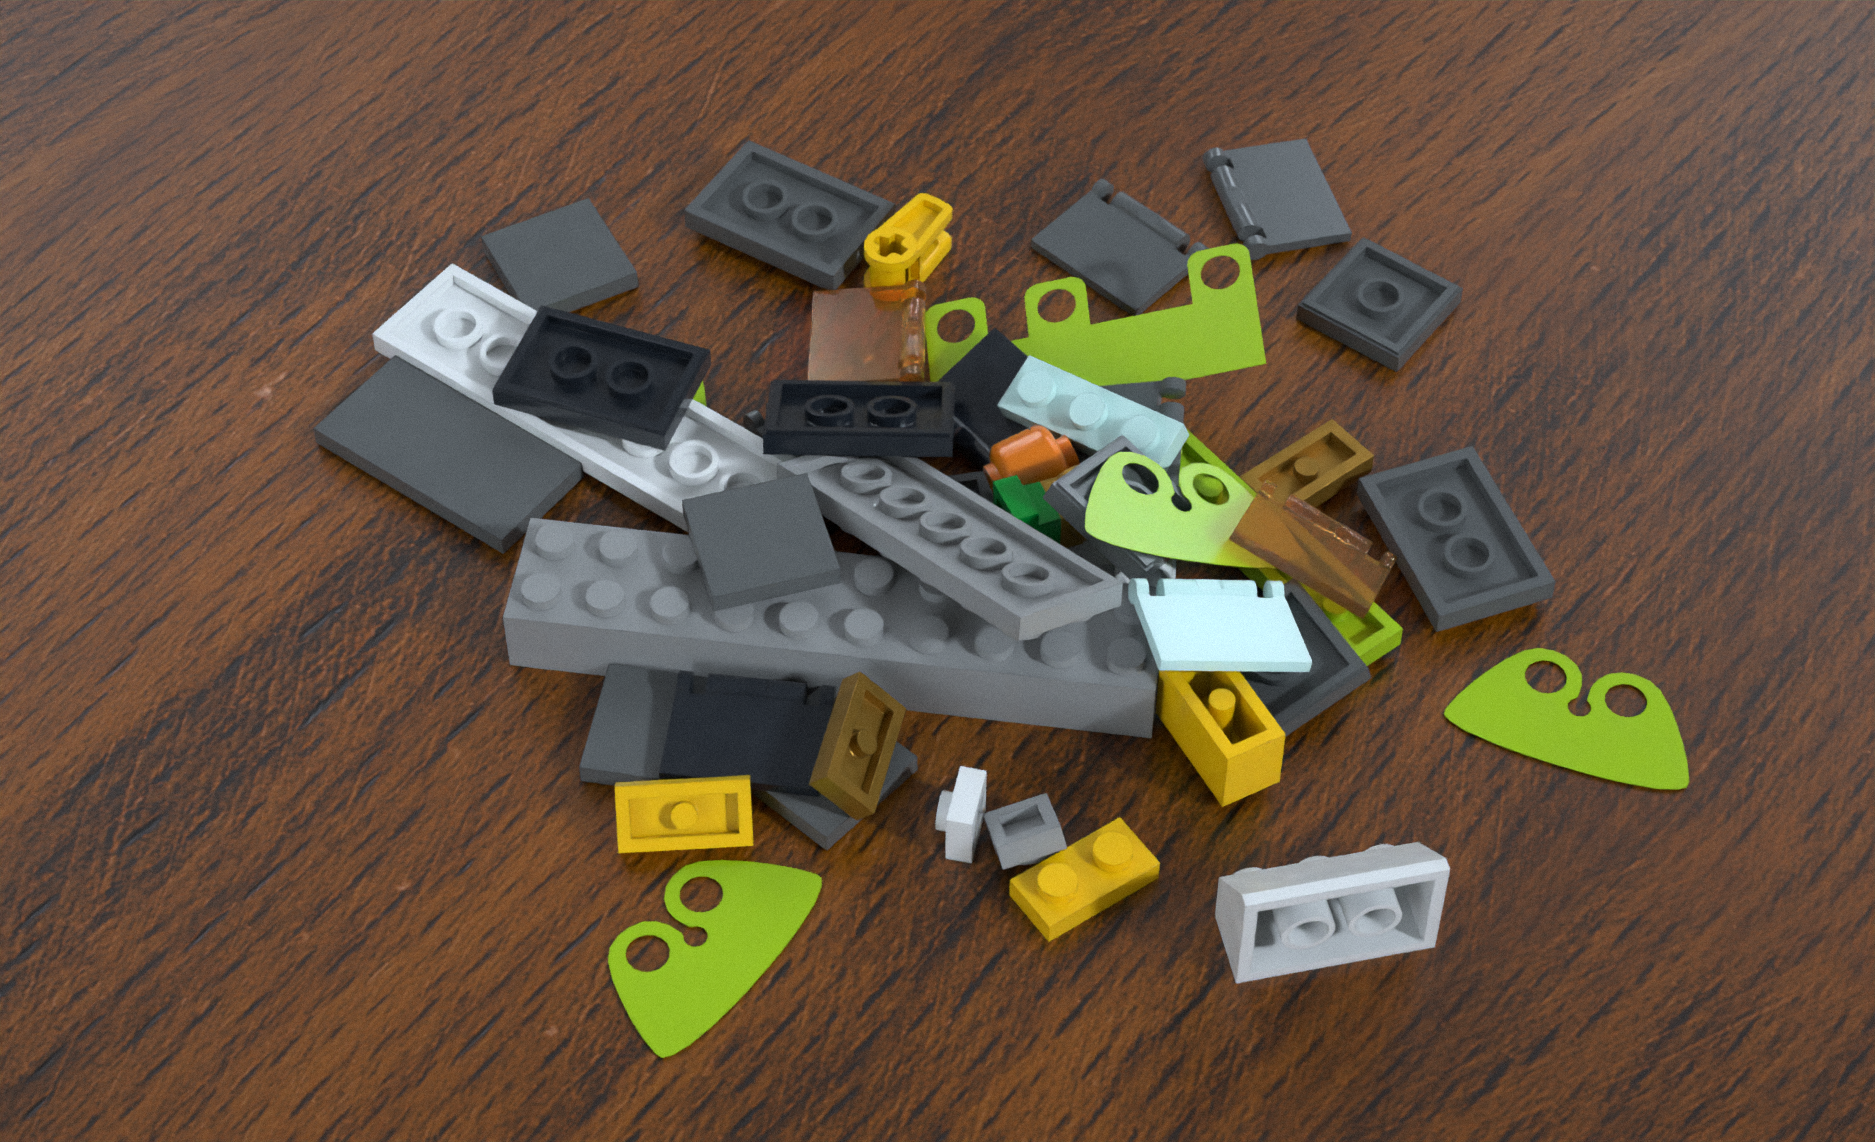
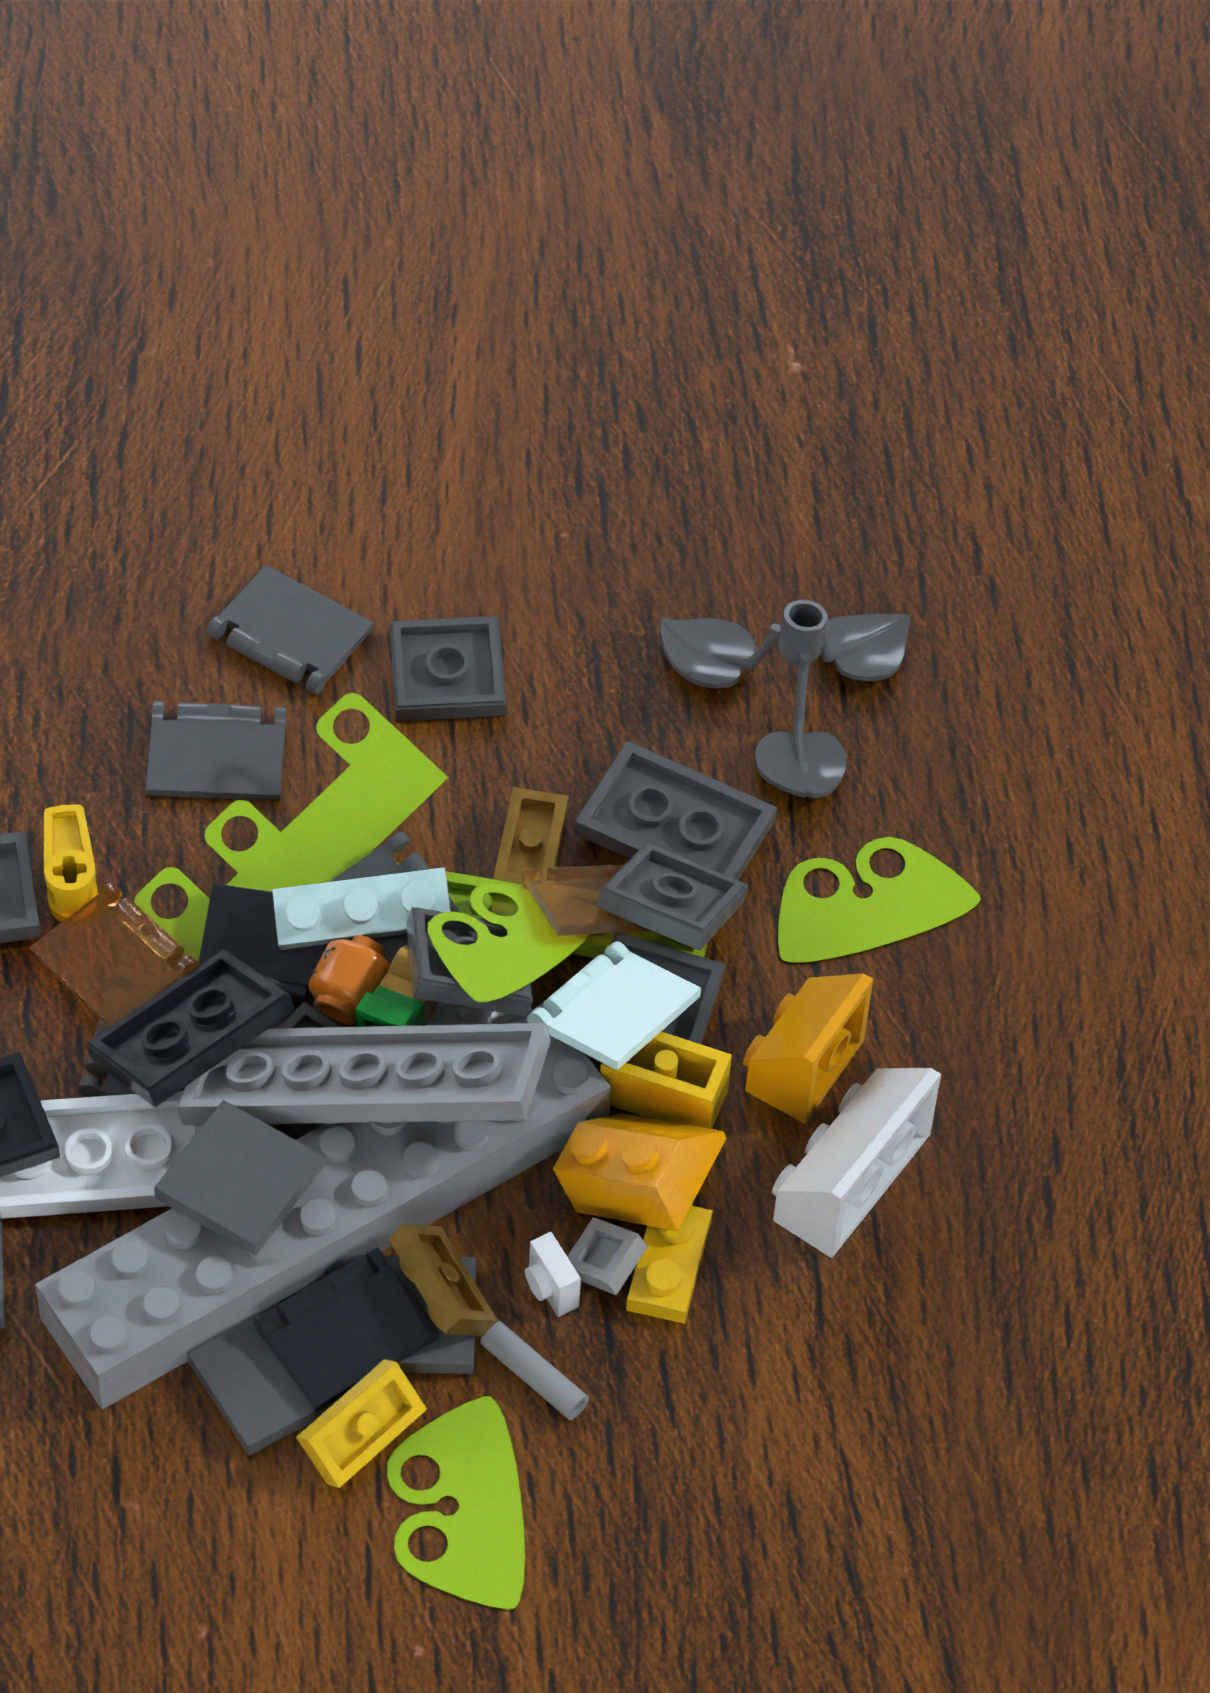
camera: 45 degrees left, 5 degrees up
none -> light grey piece [480,1321,589,1420]
none -> light orange slope [553,1113,726,1231]
none -> dark grey tile [596,843,748,950]
none -> dark grey plant [660,600,911,798]
none -> light orange slope [743,973,873,1124]

